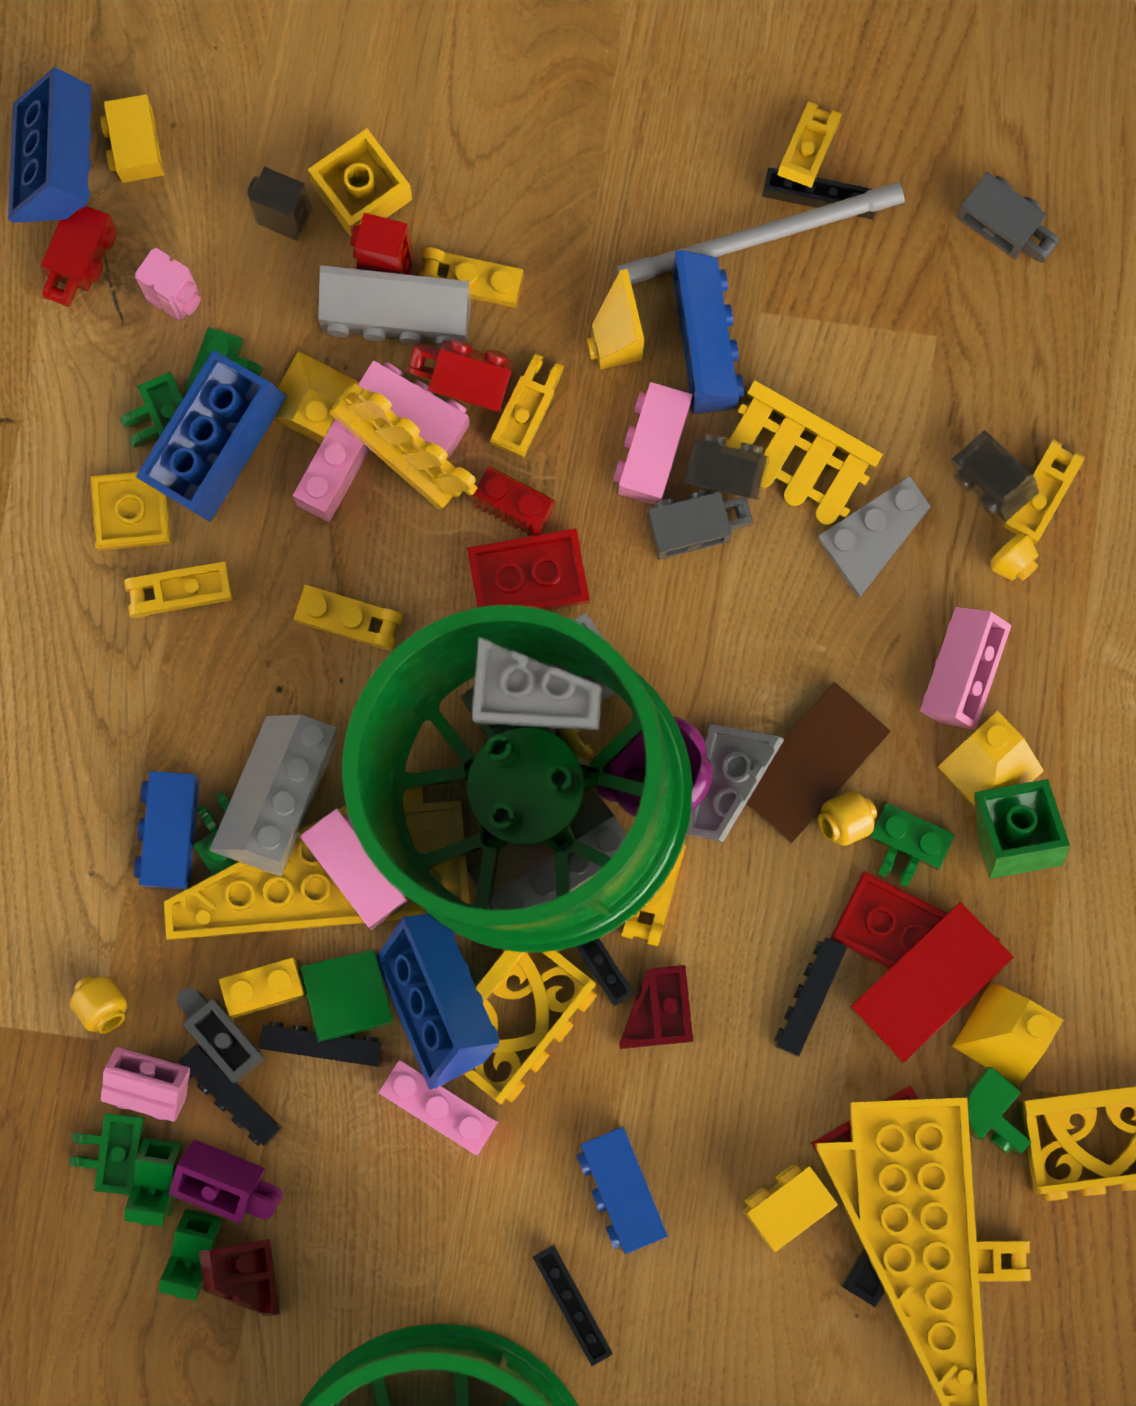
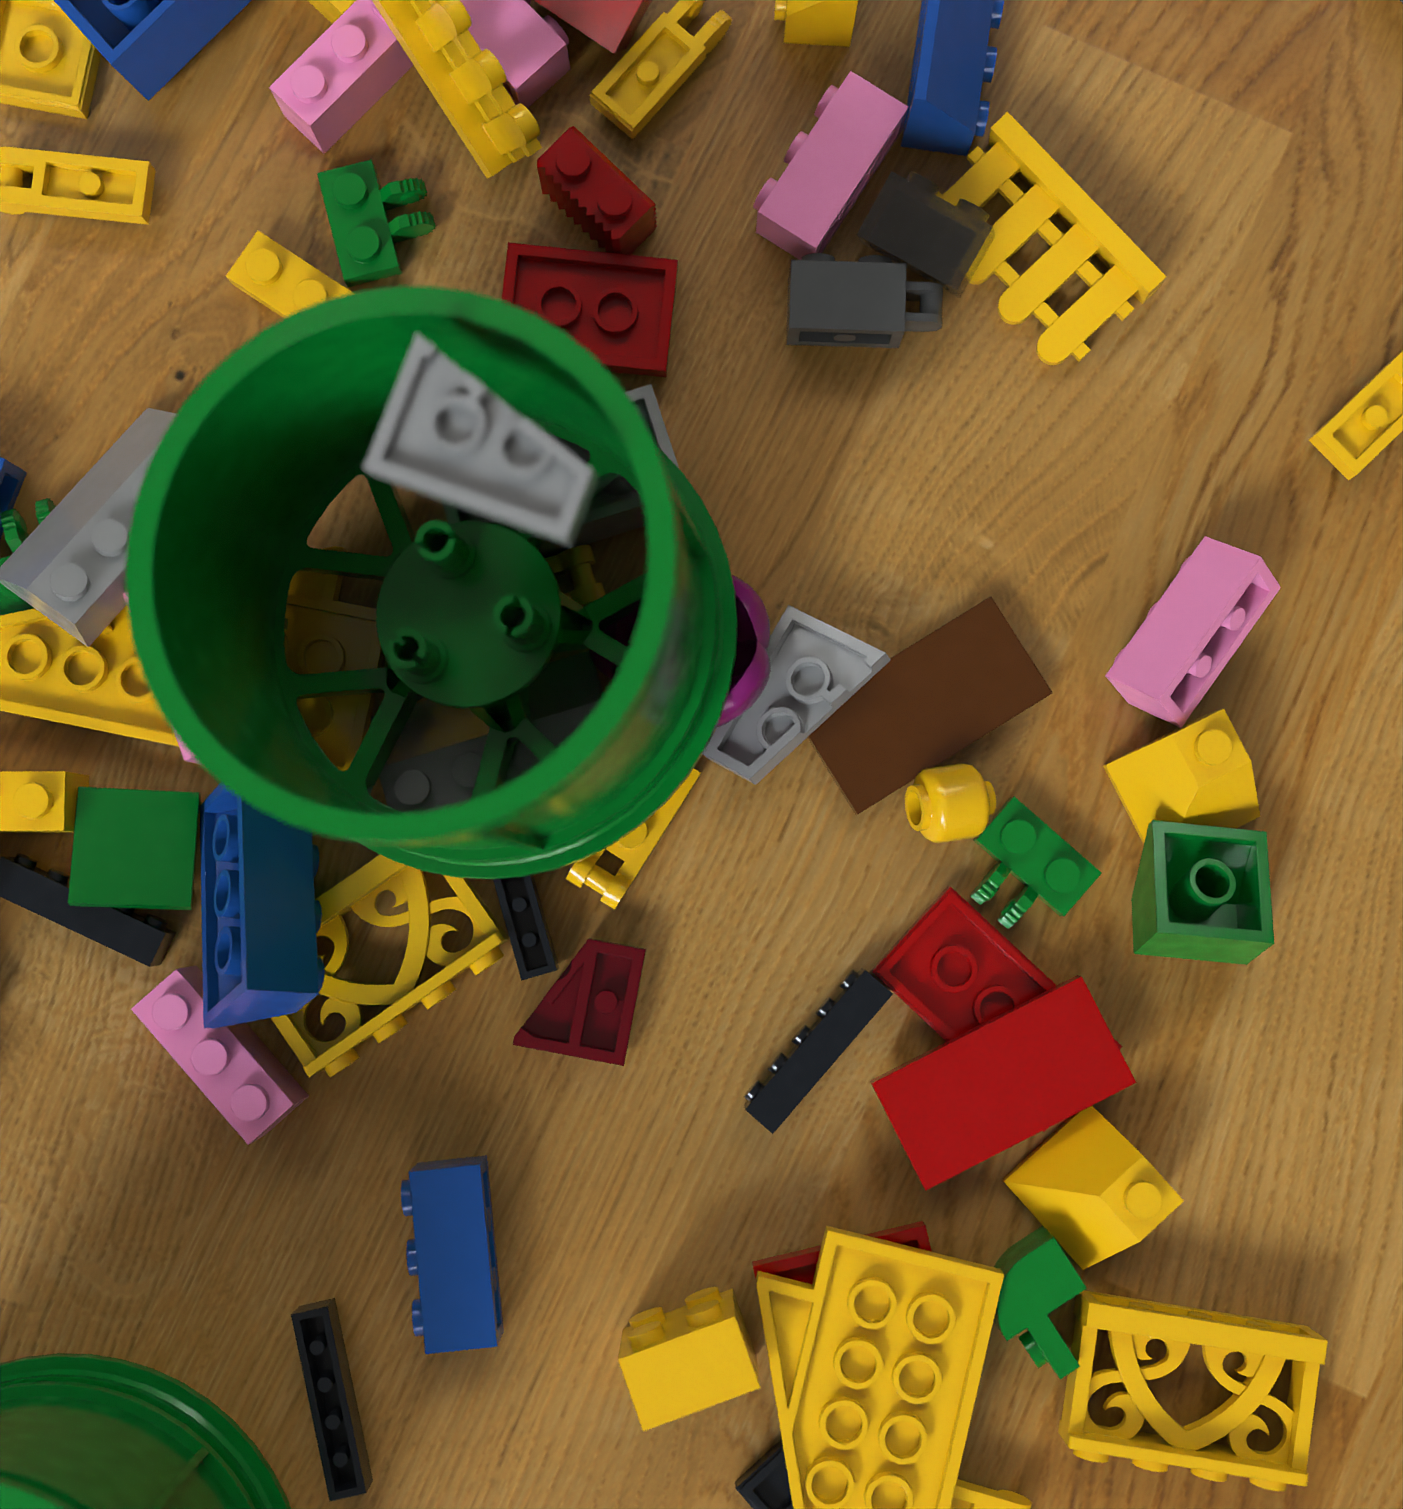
camera: 15 degrees right, 5 degrees up
light grey wing [817,476,931,599] -> none
clear smoke brick [951,430,1039,522] -> none
yellow cone [990,533,1039,581] -> none
none -> green hinge [317,159,436,287]

